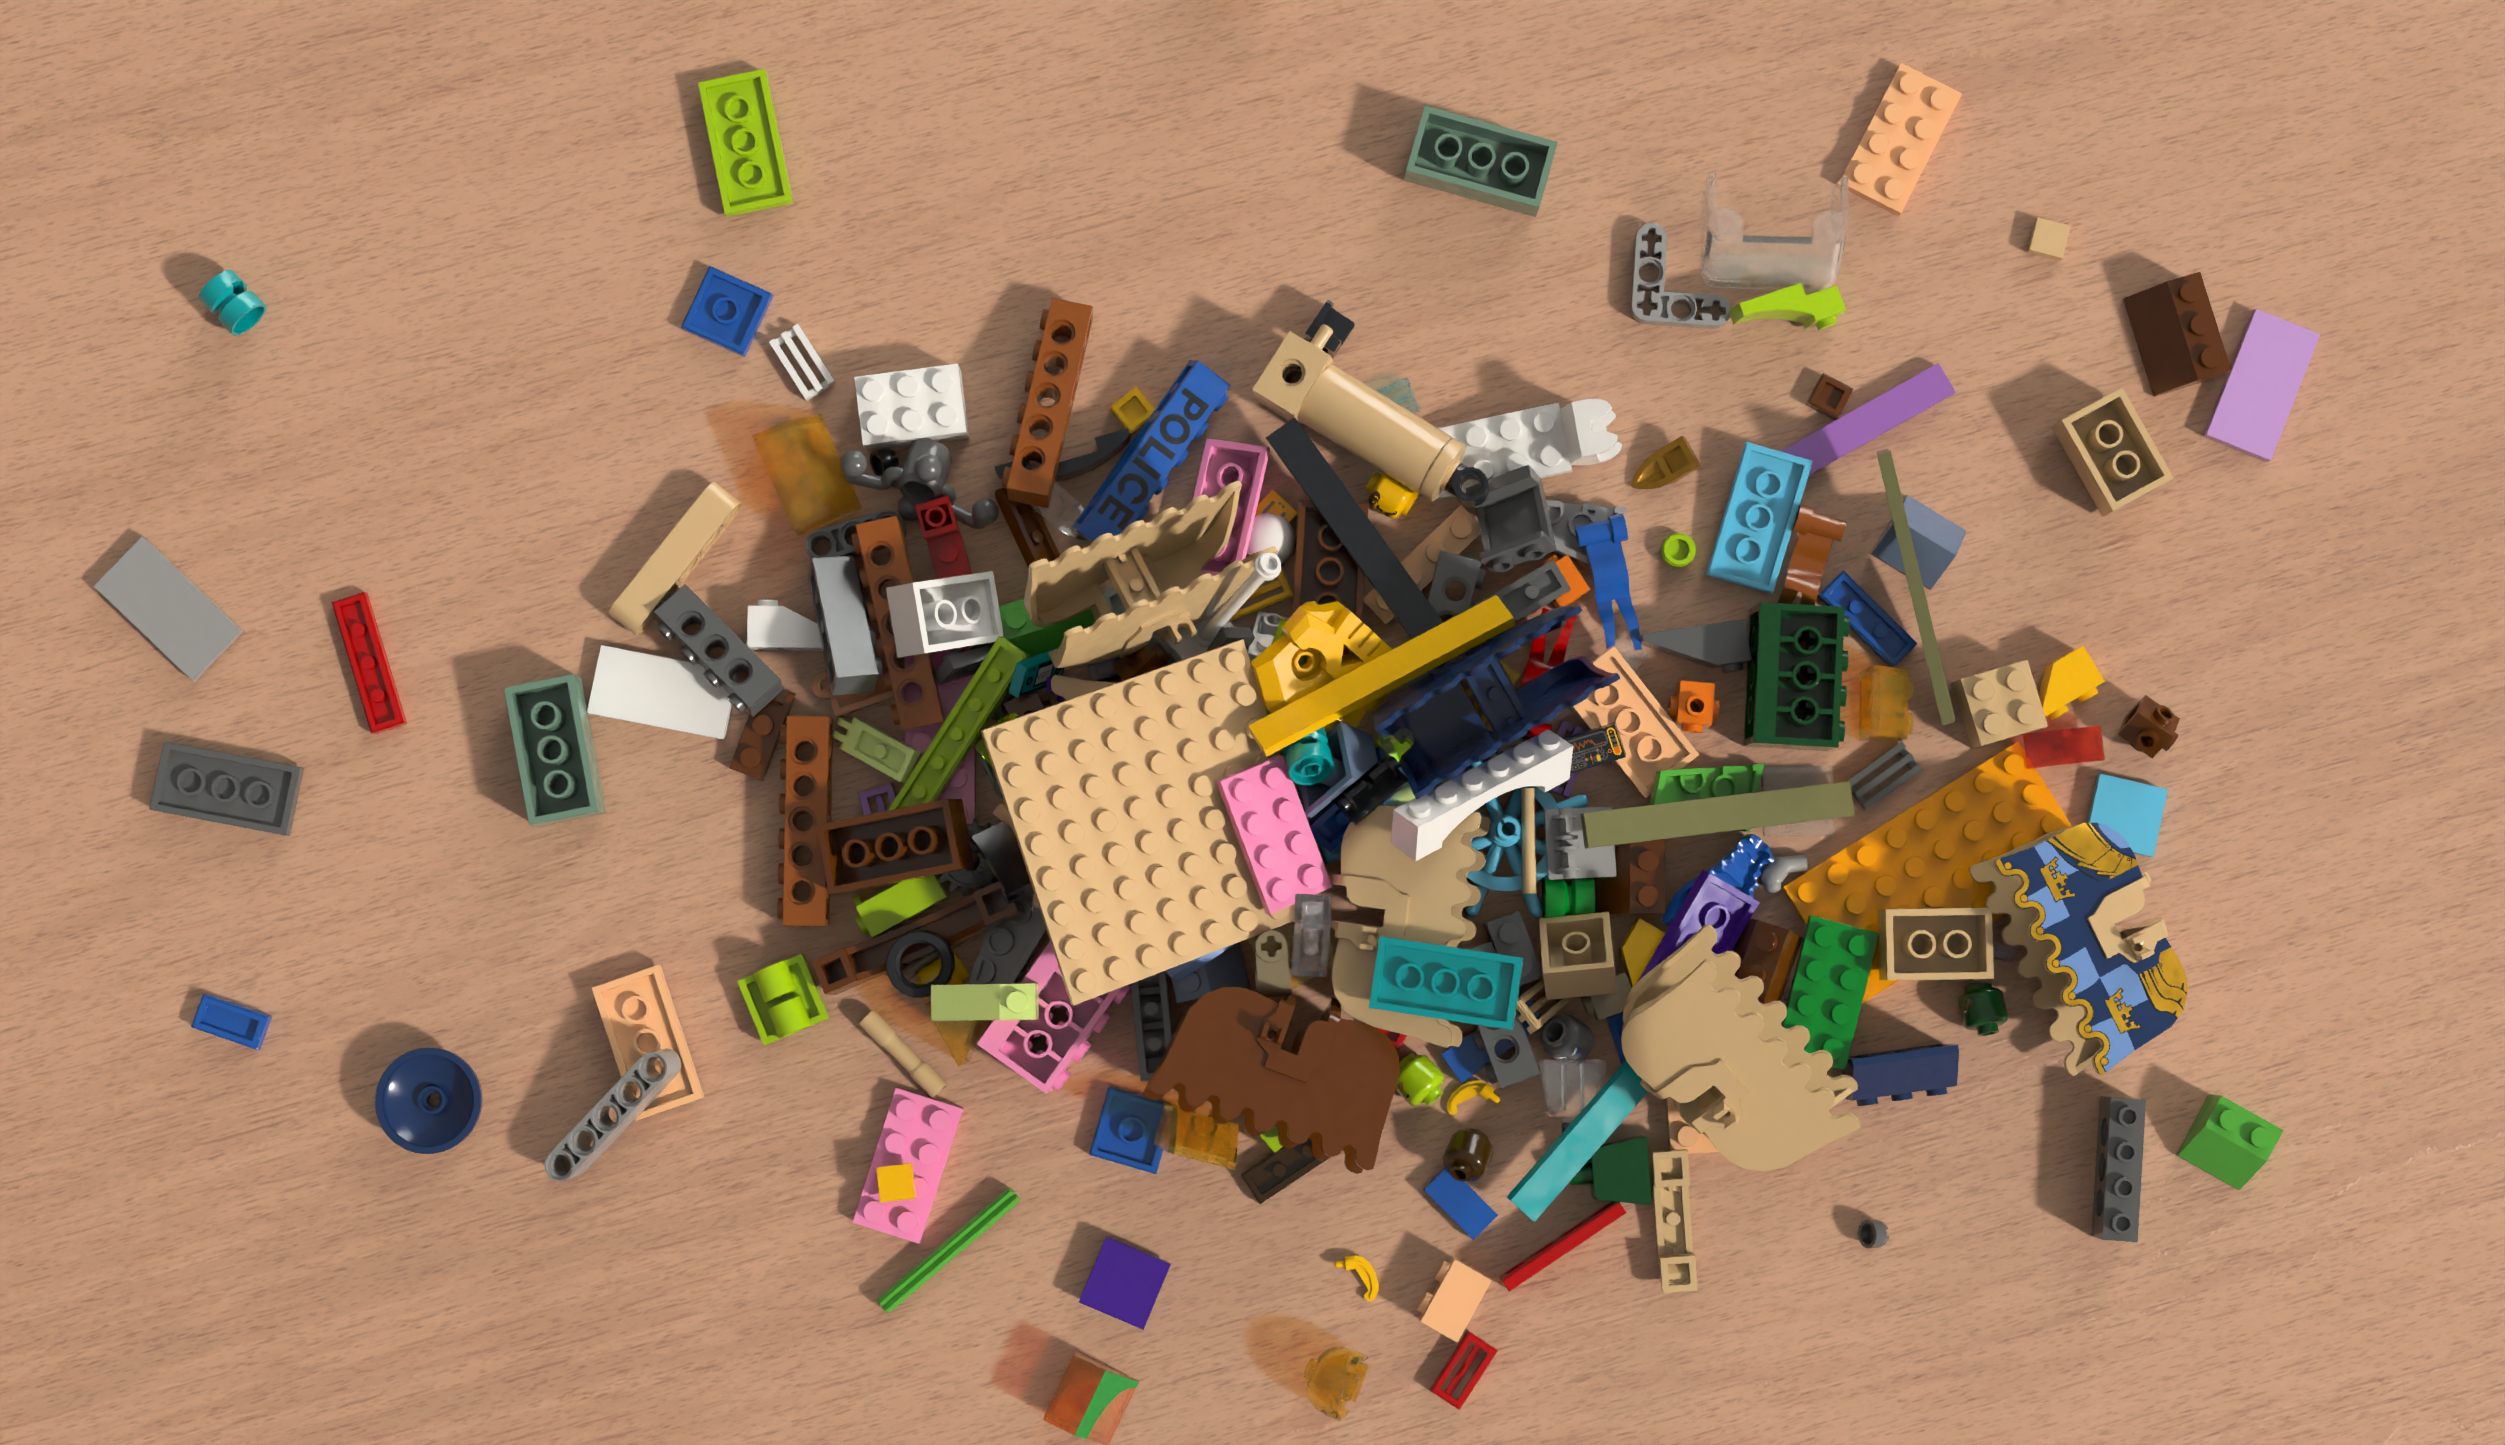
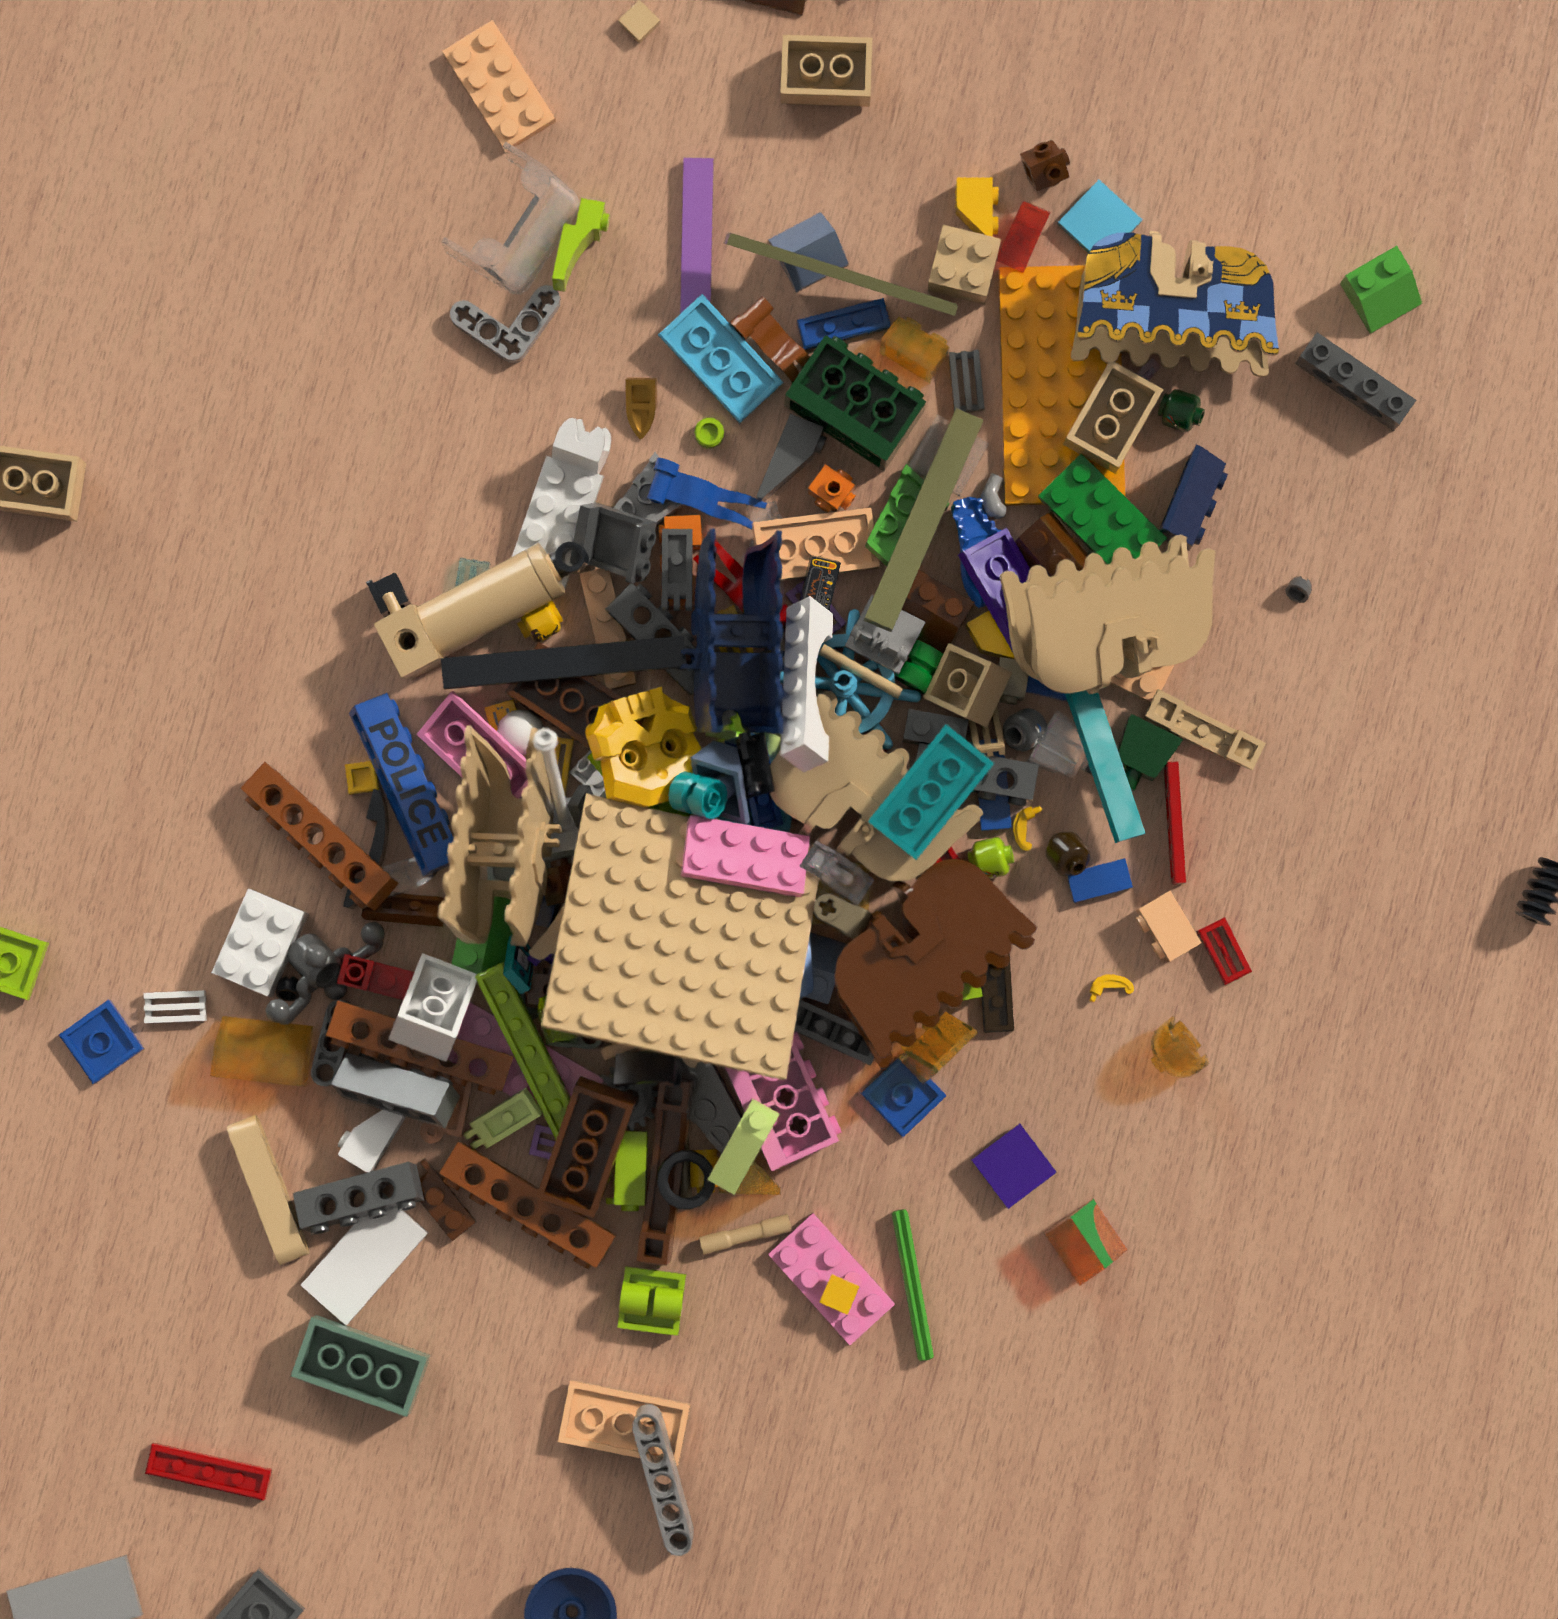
camera: 55 degrees left, 0 degrees up
dark grey plate [933,643,994,685] -> none
yellow tile [1248,595,1515,757] -> none
sand green brick [1404,105,1558,217] -> none
reddish brown tile [1805,373,1853,420] -> none

